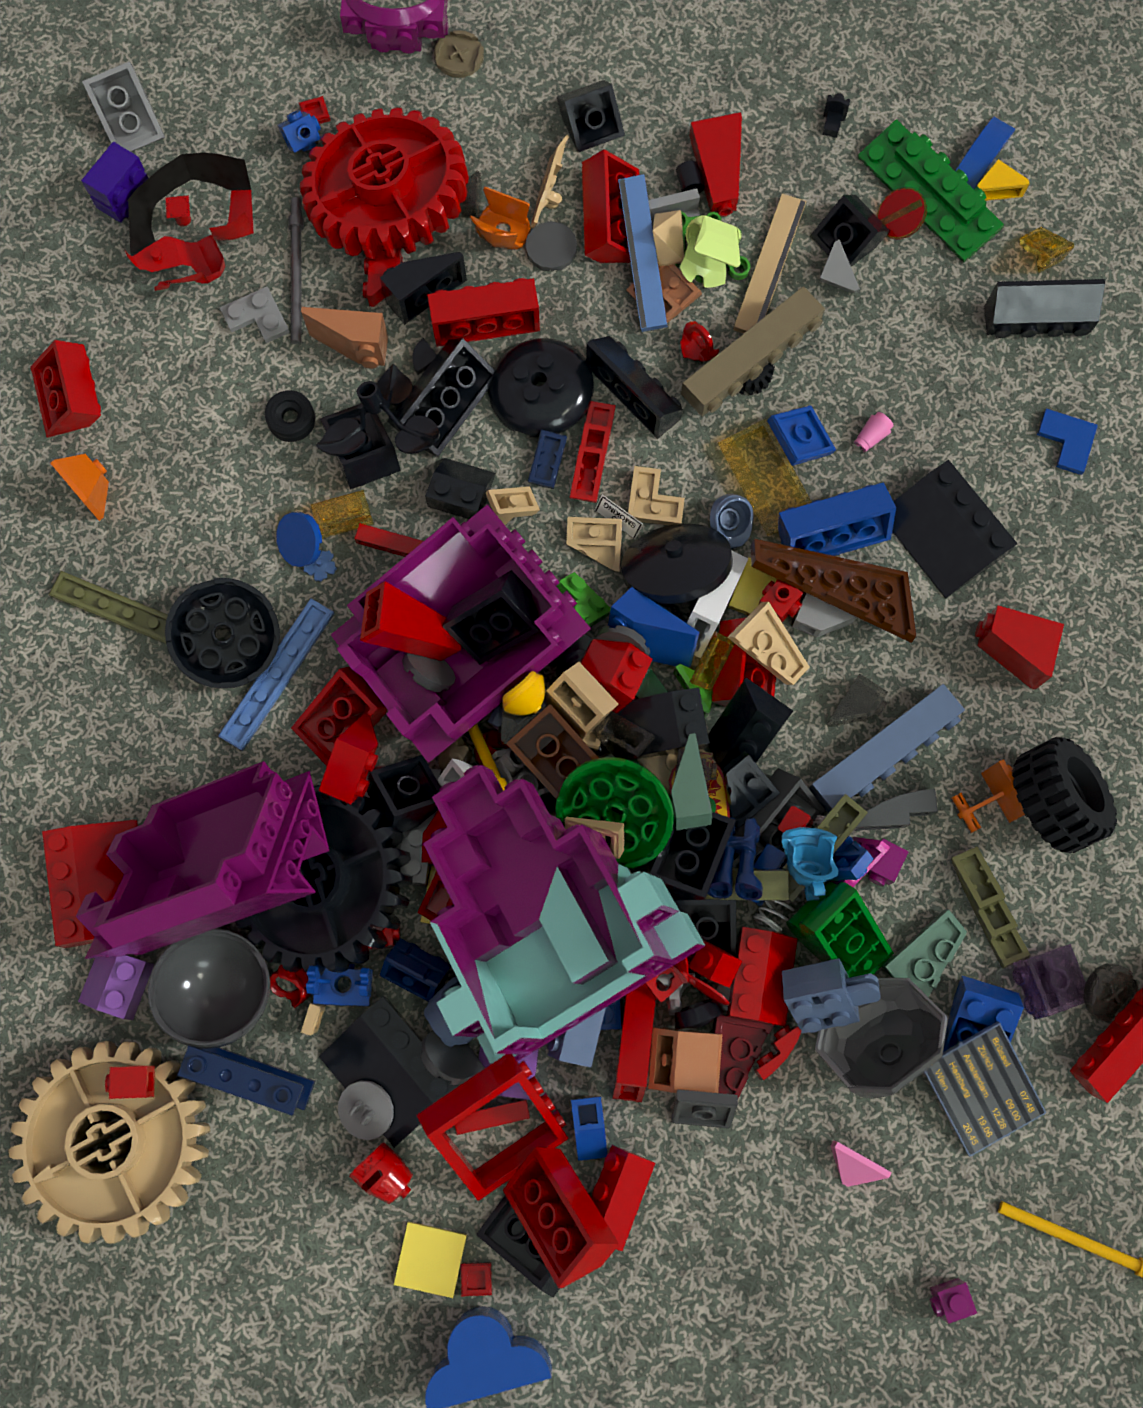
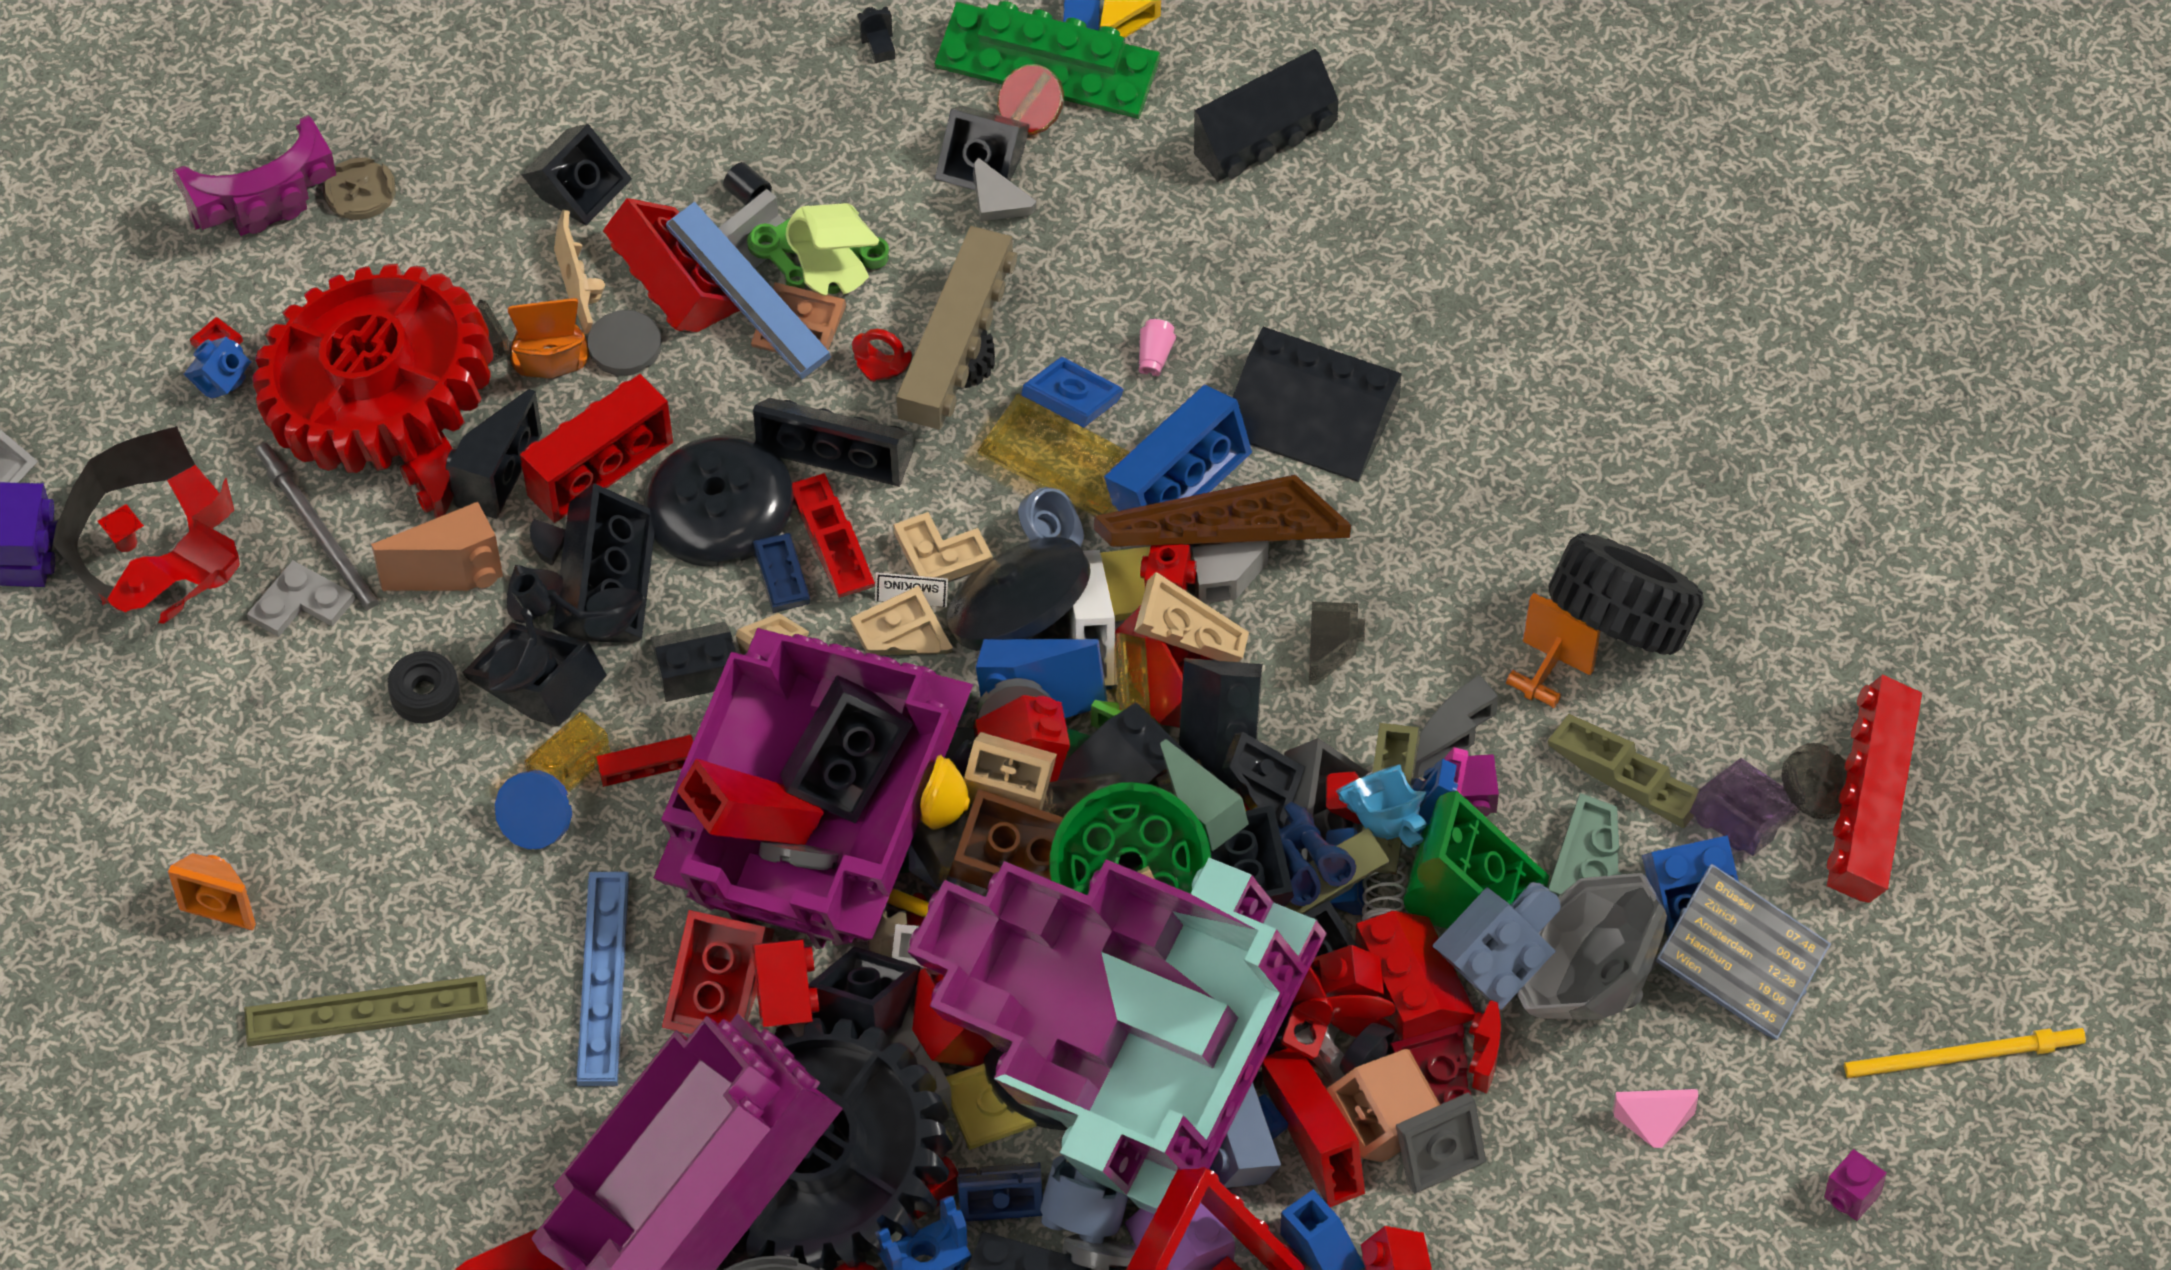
camera: 30 degrees left, 20 degrees down
red slope [30,340,101,438] -> none
black brick [165,578,280,689] -> none
medium blue plant [304,551,337,582] -> none
red slope [417,872,454,921] -> none
tan slope [652,210,685,267] -> none
red slope [689,112,742,217] -> none
tan tile [733,194,806,334] -> none
sand blue brick [809,684,965,814] -> none
red slope [975,605,1064,690] -> none
clear yellow slope [1019,227,1074,273] -> none
blue tile [1037,409,1098,475] -> none

